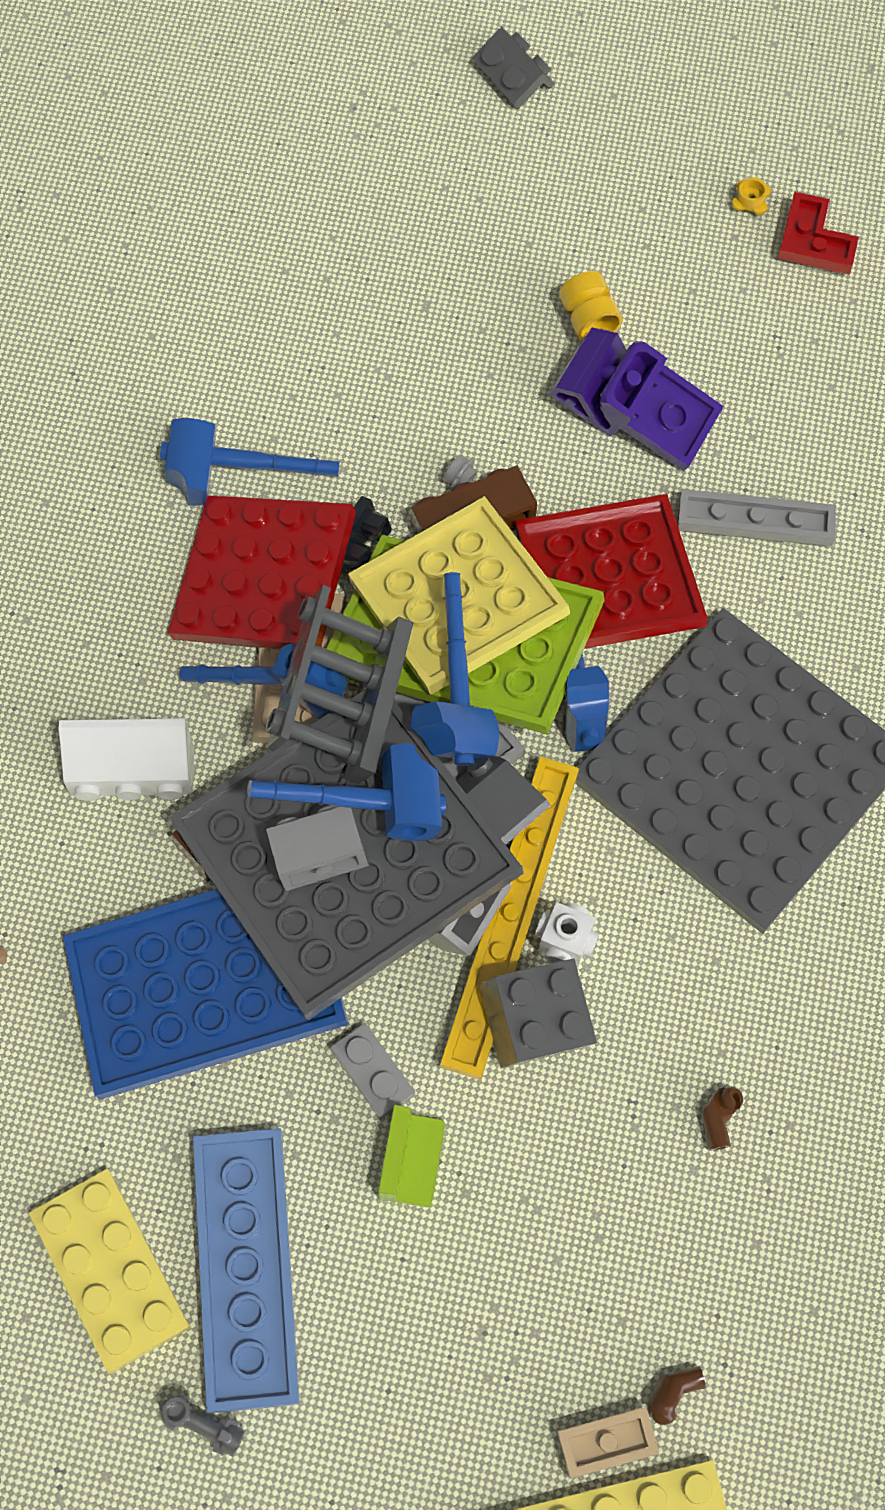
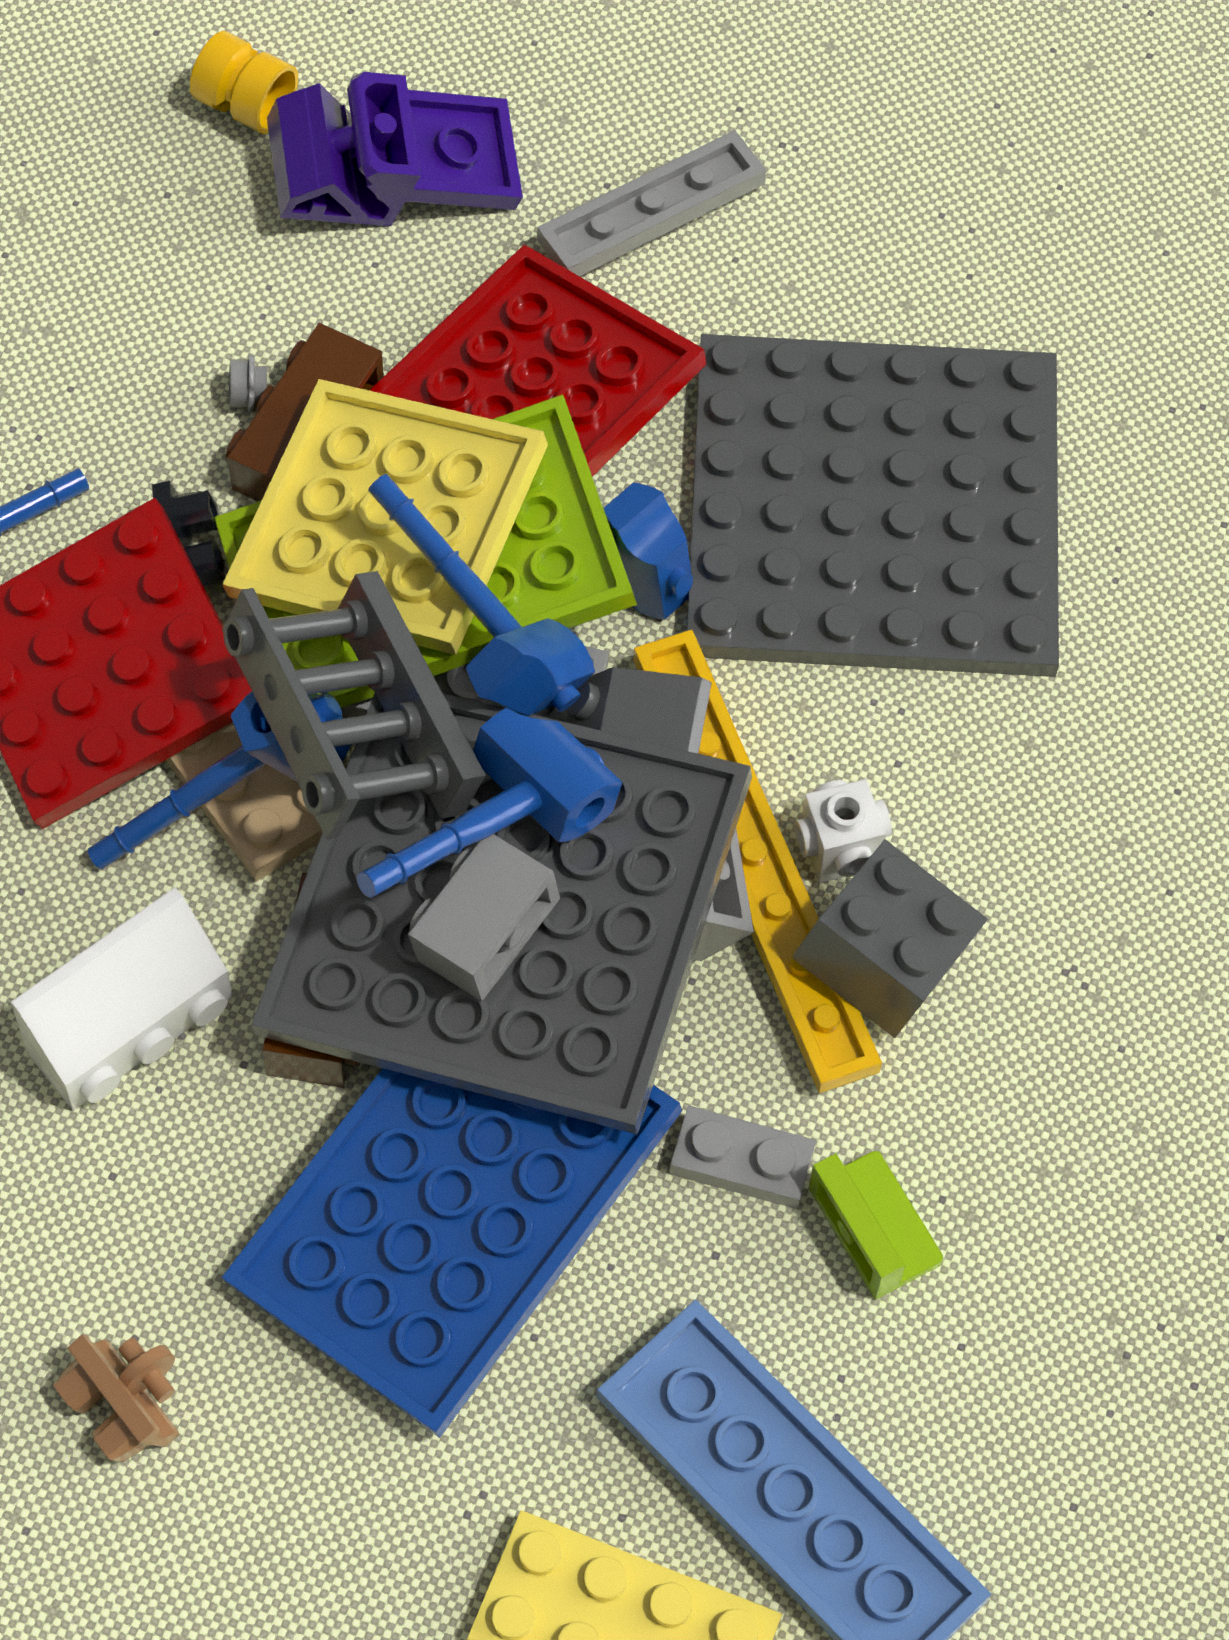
camera: 40 degrees left, 5 degrees down
reddish brown arm [701,1086,744,1151] -> none

